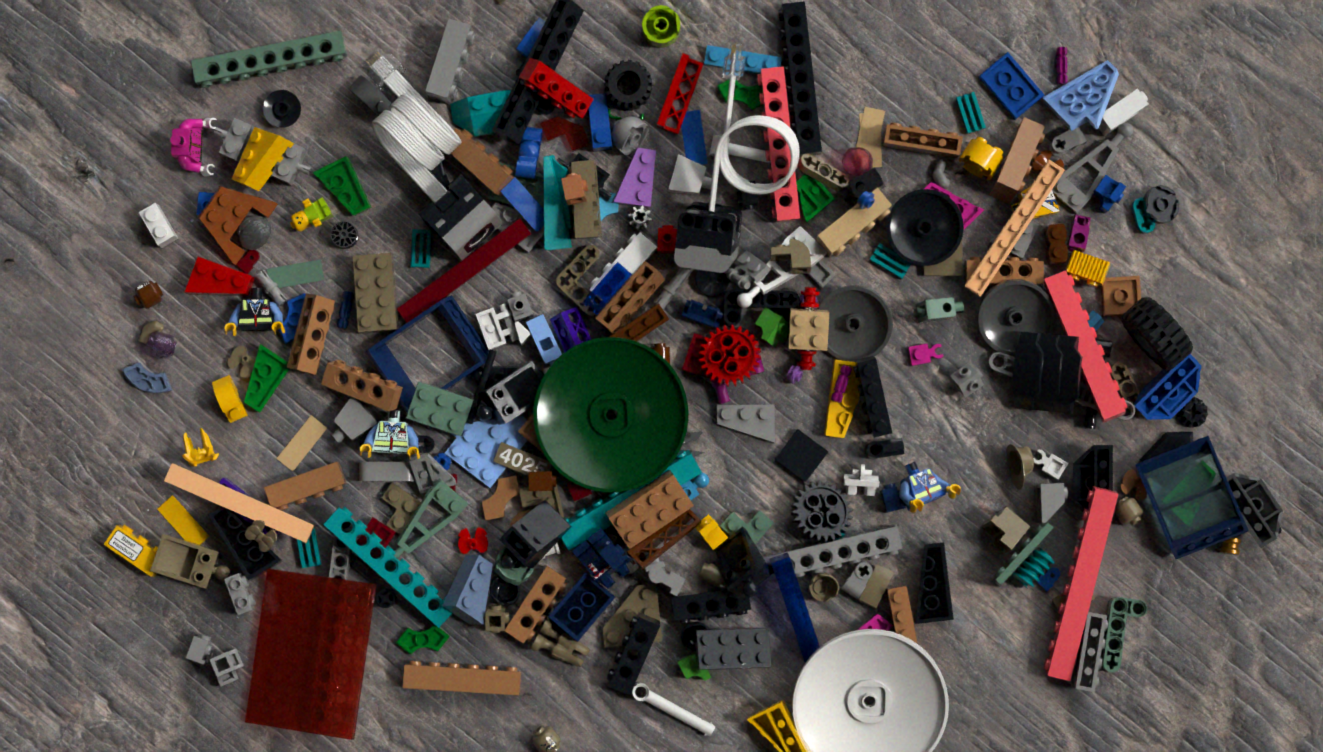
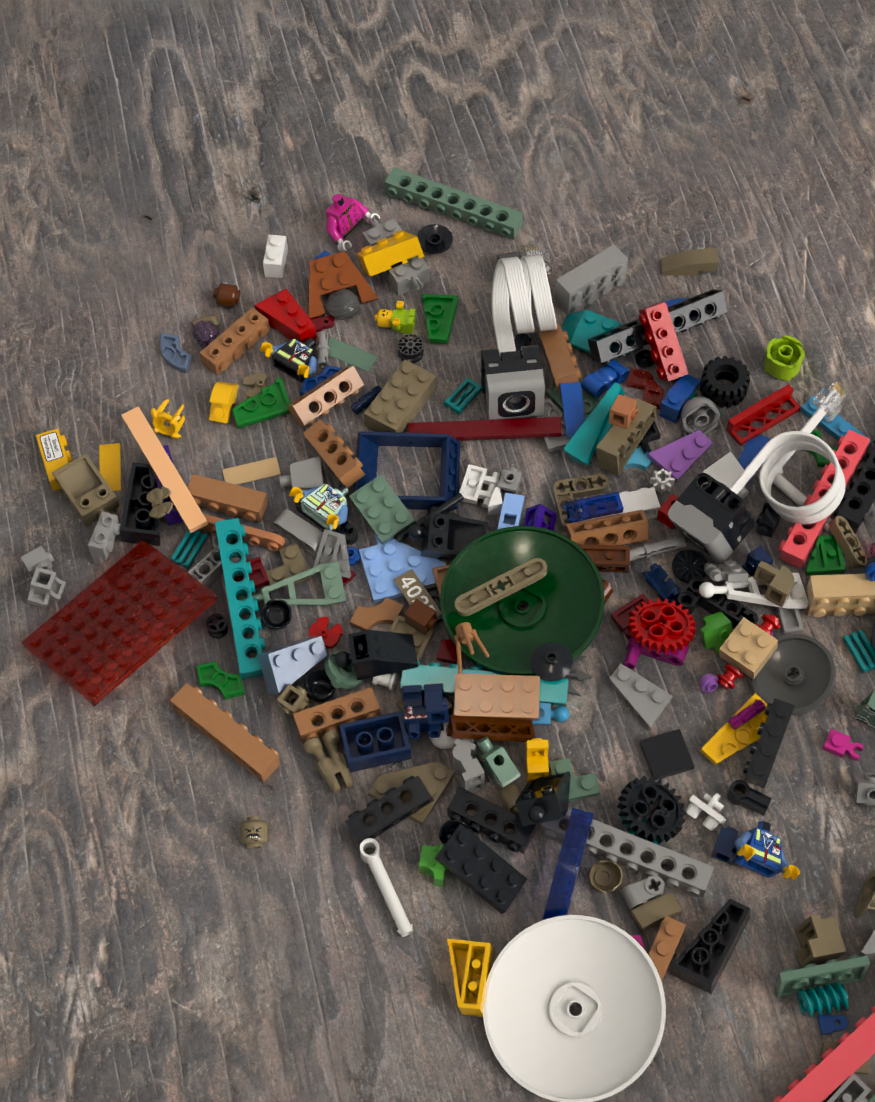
camera: 40 degrees right, 25 degrees down
none -> nougat piece [198,514,285,552]
none -> medium nougat brick [200,307,270,376]
none -> black hair [261,598,292,630]
none -> medium nougat plant [454,622,489,674]
none -> dark tan piece [455,558,547,616]
none -> sand green torso [476,736,521,787]
none -> black dish [531,642,573,682]
none -> dark blue brick [742,545,773,577]

